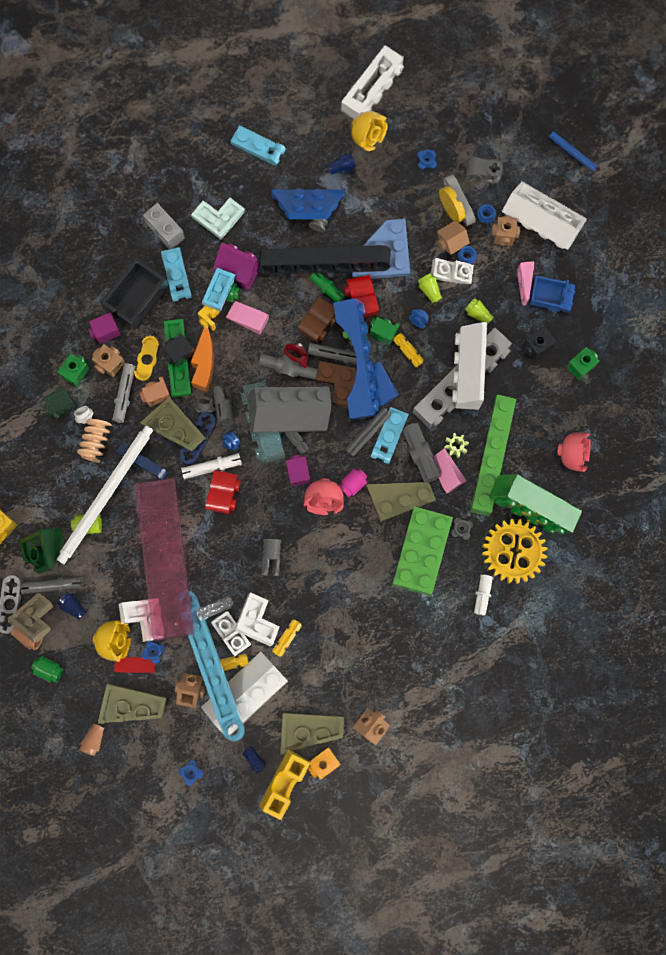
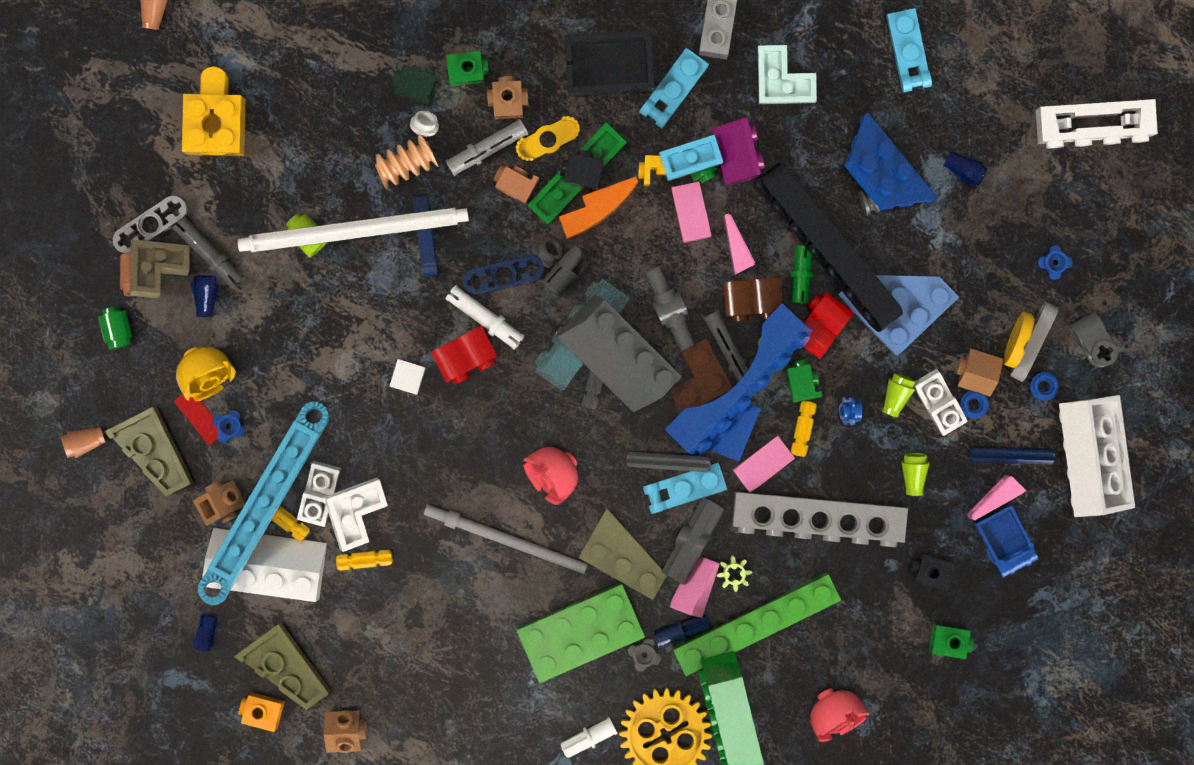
camera: 50 degrees right, 10 degrees up
dark green slope [19,528,64,574] -> none
magenta brick [88,312,121,344] -> none
white plate [119,599,165,642] -> none
clear pink plate [135,478,195,641] -> none
olive wing [140,397,206,451] -> none
blue plate [179,760,203,785] -> none
clear axle [196,596,233,620] -> none
blue plate [222,432,240,451] -> none
yellow arch [259,750,310,820] -> none
dark grey hinge [261,539,281,576] -> none
dark red piece [284,343,308,368] -> none
magenta brick [286,455,310,487] -> none
dark pink brick [339,469,367,498] -> none
yellow cylinder [352,111,388,151] -> none
white slope [452,322,487,410] -> none
medium nougat brick [492,216,520,246] -> none
none -> white tile [390,359,426,395]
none -> light grey bar [424,504,588,574]
none -> dark blue axle [653,615,711,649]
none -> bright pink slope [724,213,755,275]
none -> bright pink slope [732,436,795,493]
none -> dark blue axle [969,447,1055,465]

